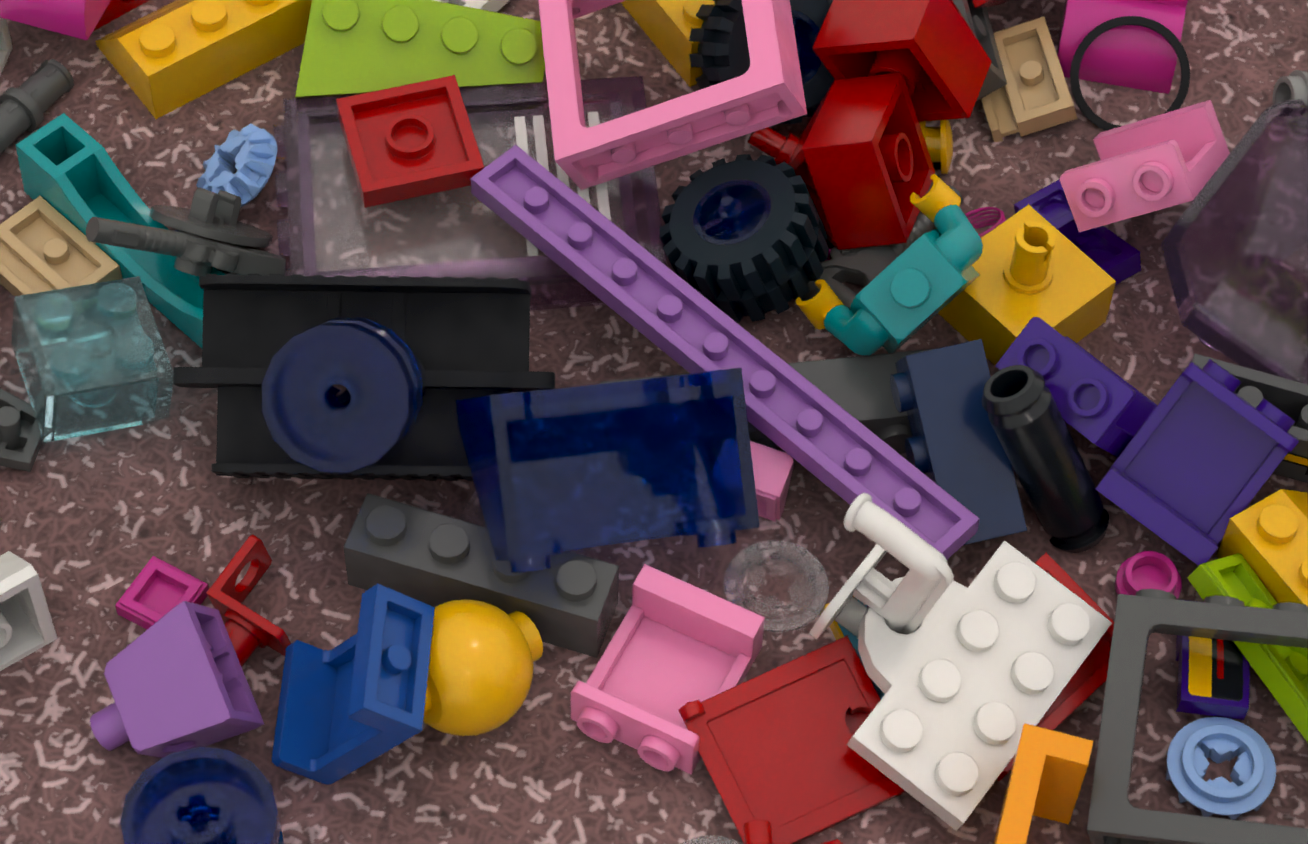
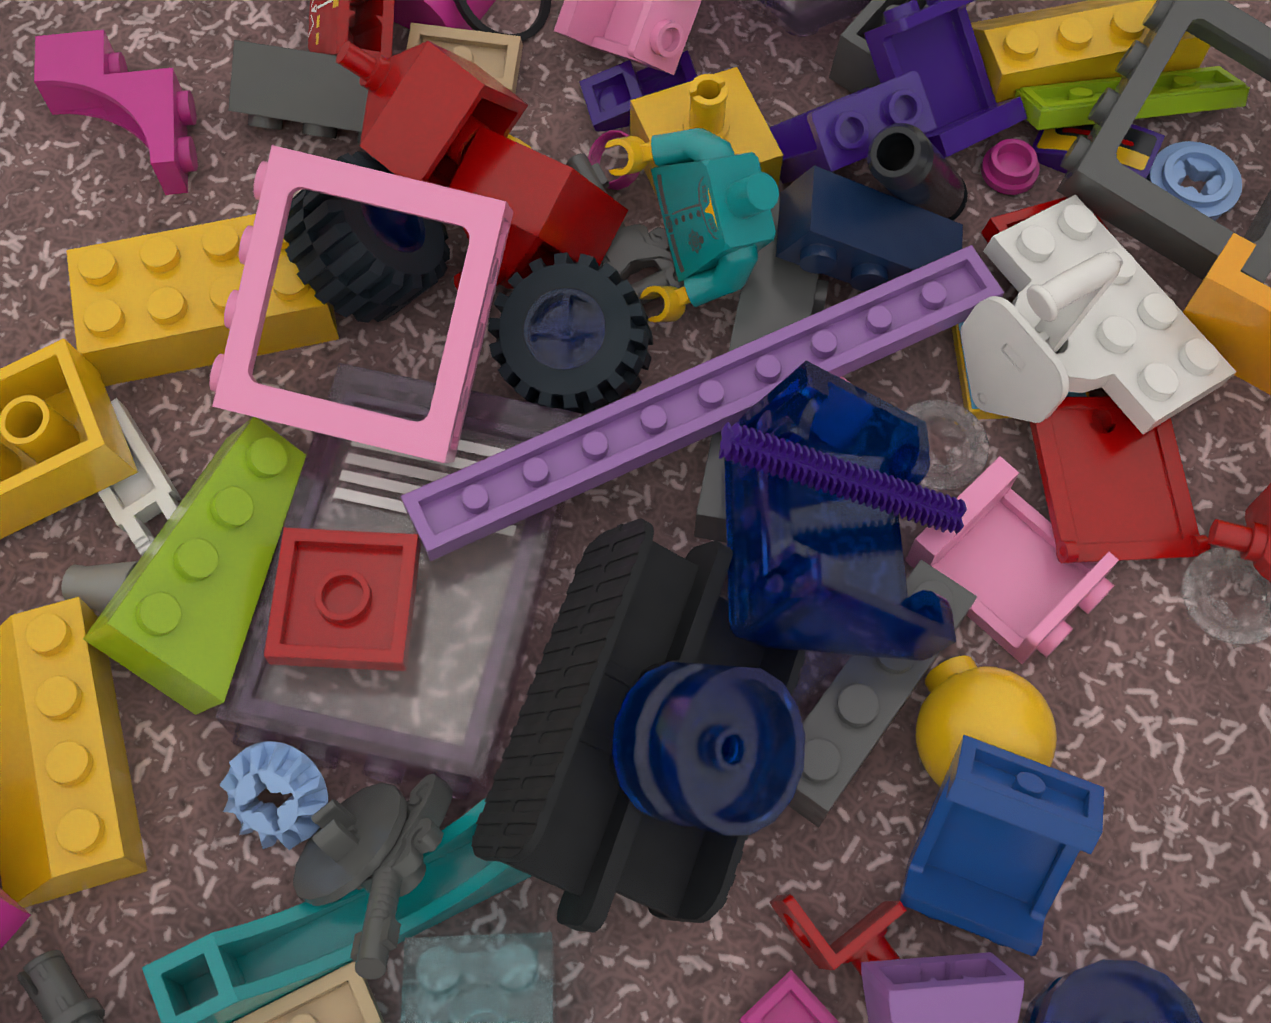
camera: 70 degrees left, 10 degrees up
none -> dark purple axle [719,422,967,535]

